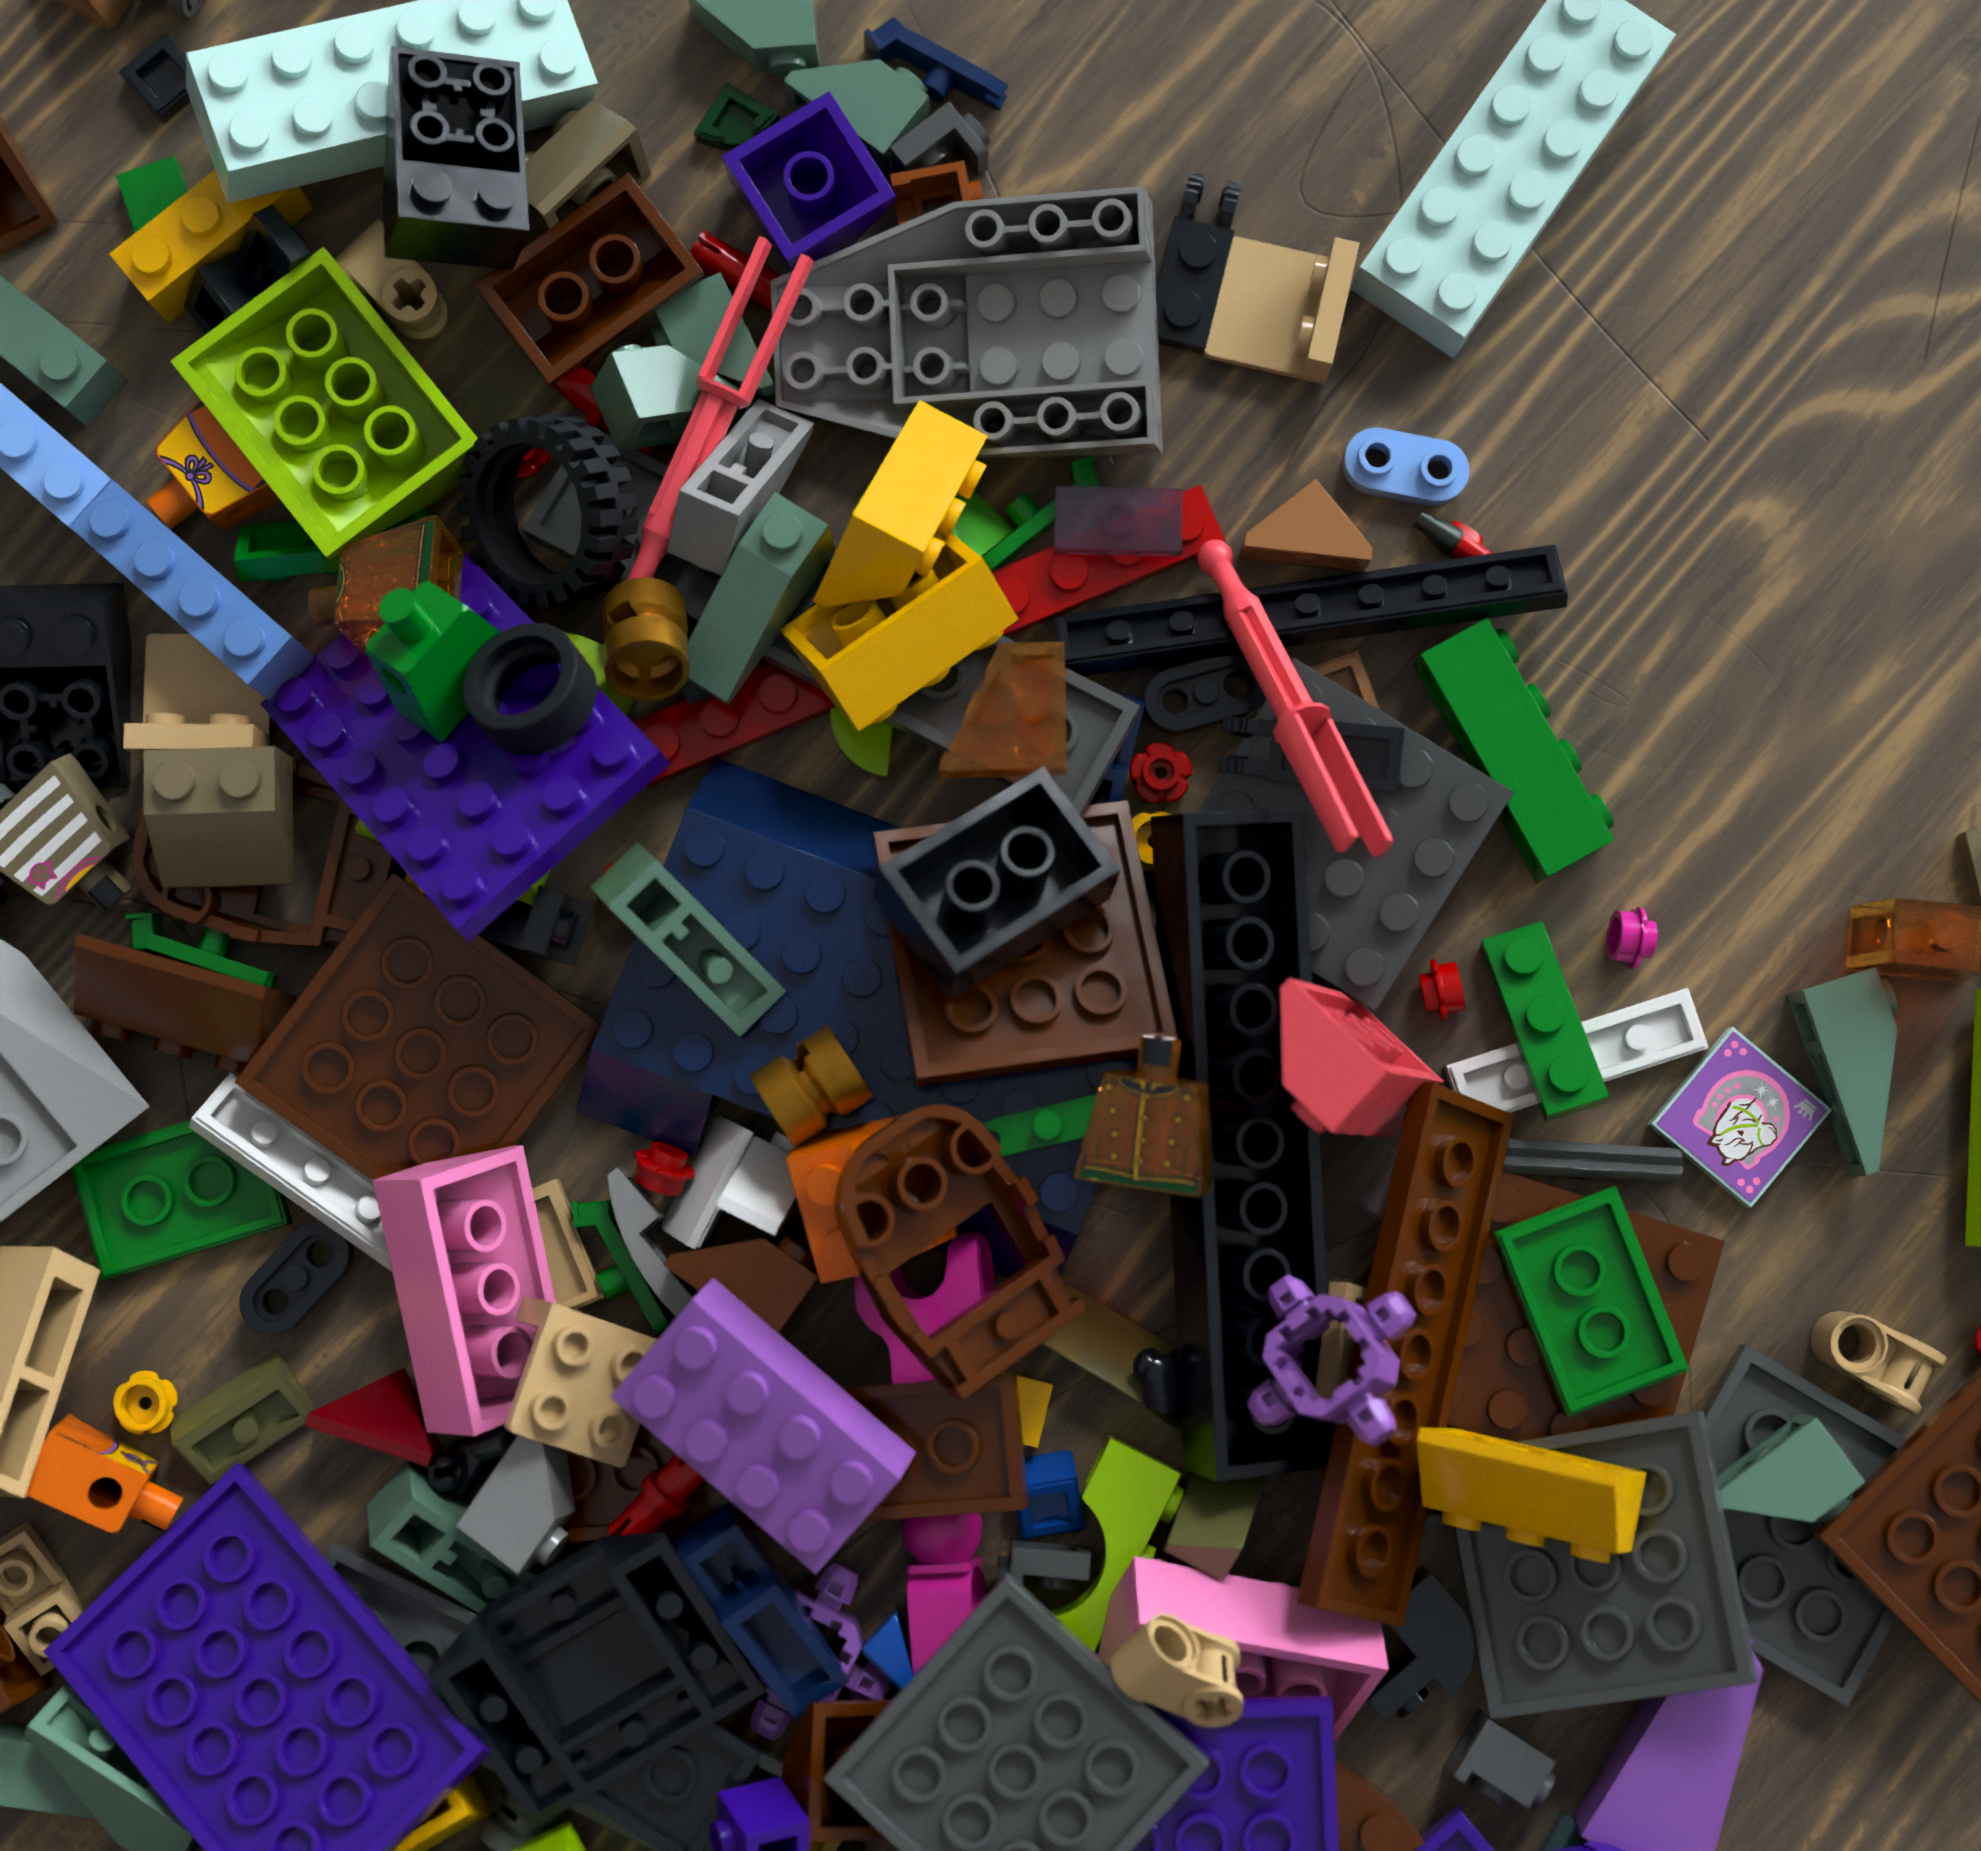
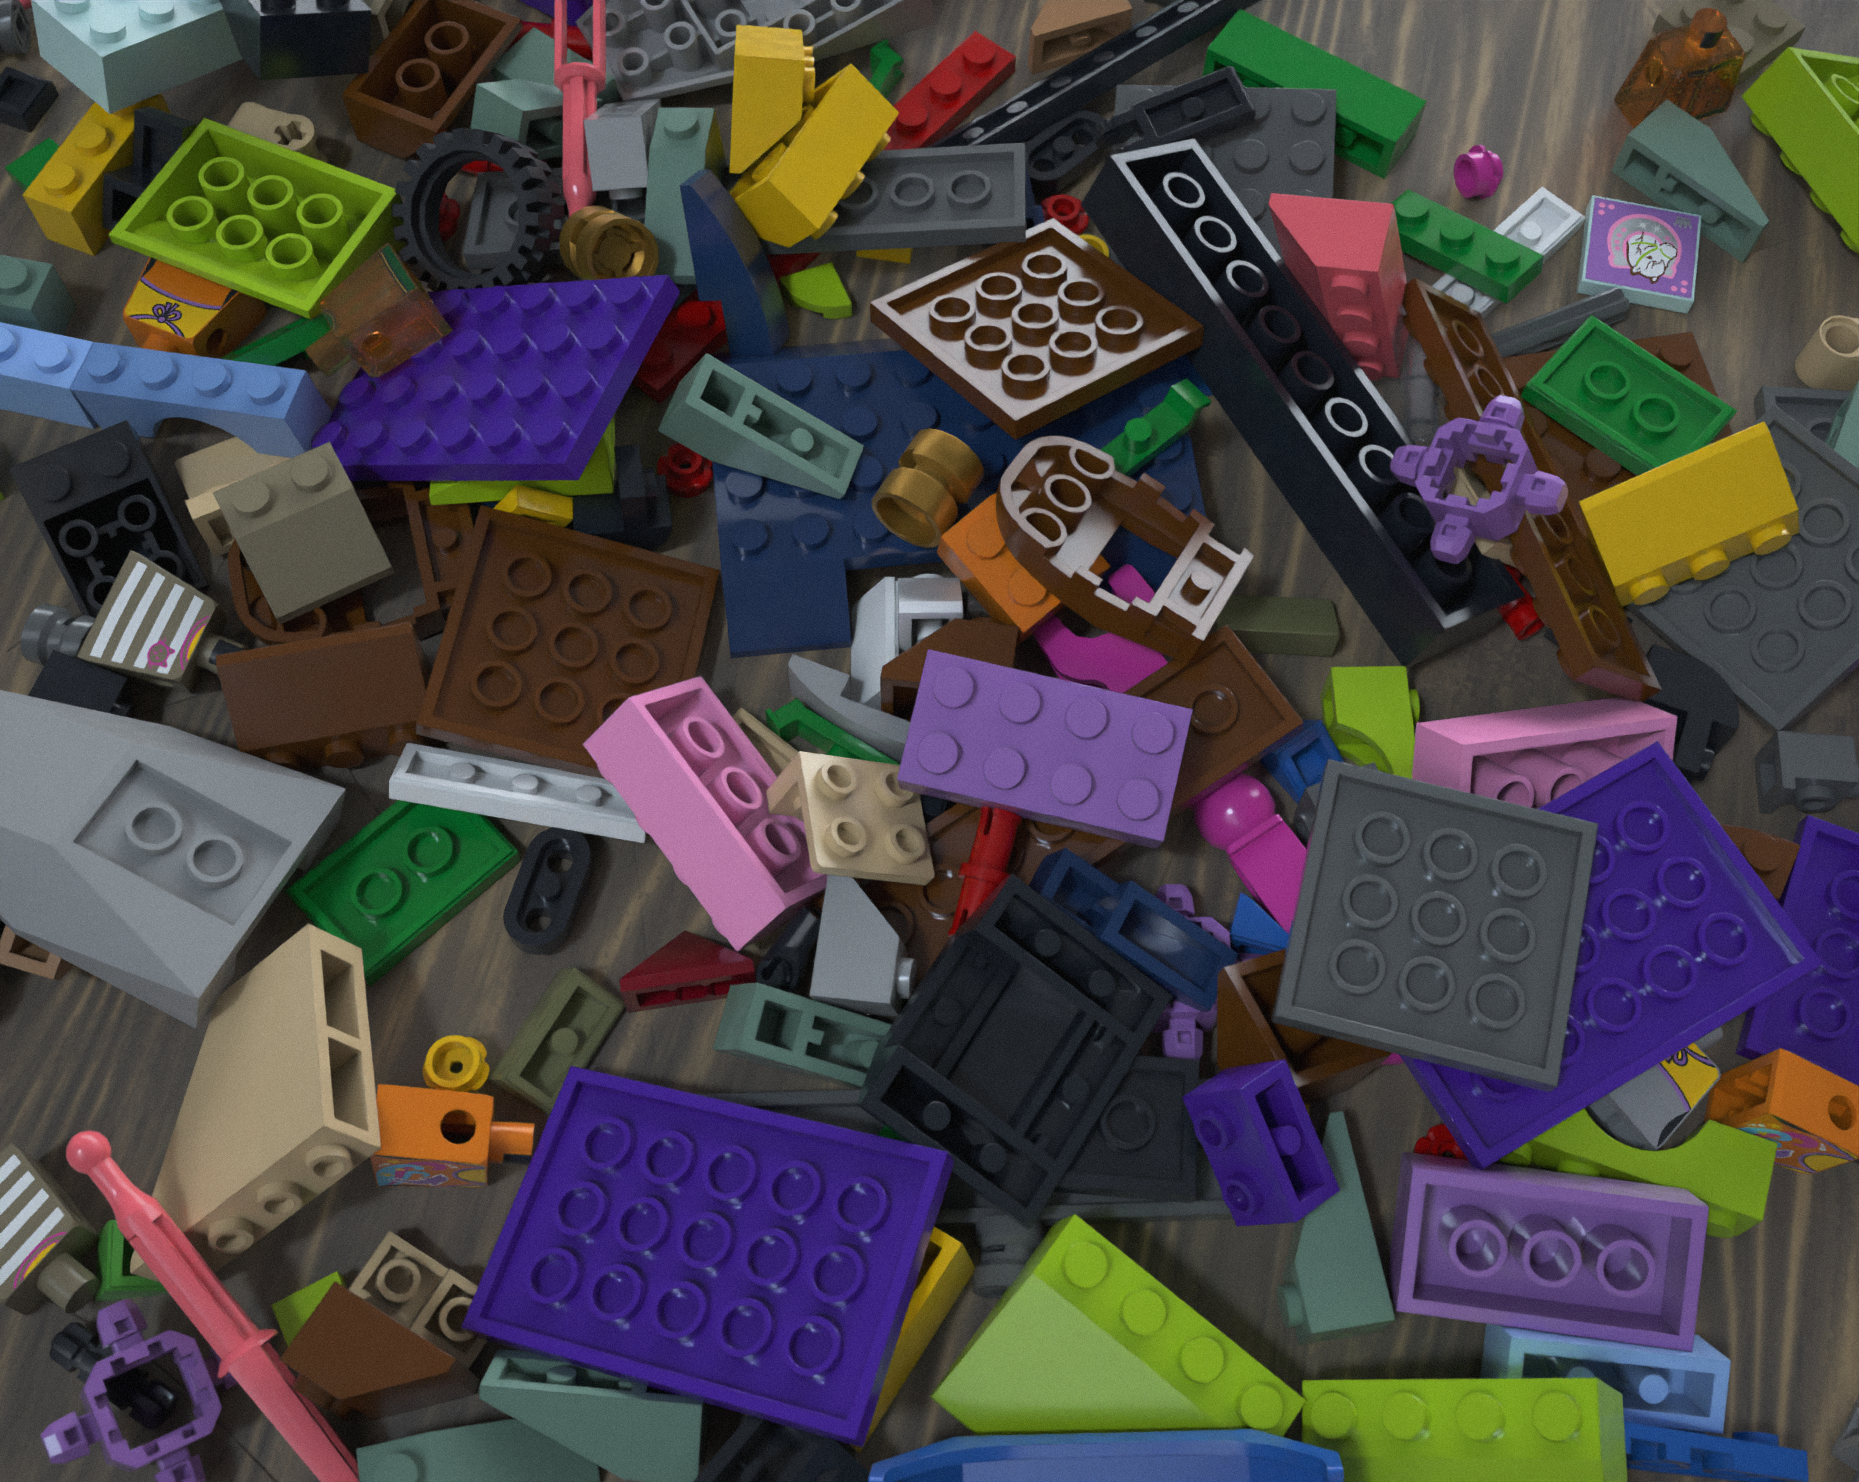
camera: 30 degrees left, 20 degrees down
green torso [365,581,500,743] -> none
black tyre [462,623,598,755] -> none
red plate [633,1142,695,1196] -> none
black brick [873,766,1121,1001] -> none
clear orange wing [940,642,1067,778] -> none
clear purple plate [1054,486,1183,556] -> none
clear orange torso [1074,1035,1212,1197] -> none
tan piece [1110,1613,1243,1728] -> none
black arm [1132,1347,1182,1429] -> none
olive slope [1163,1472,1266,1581] -> none
coral piece [1197,540,1394,857] -> none
none -> dark blue slope [680,170,791,356]

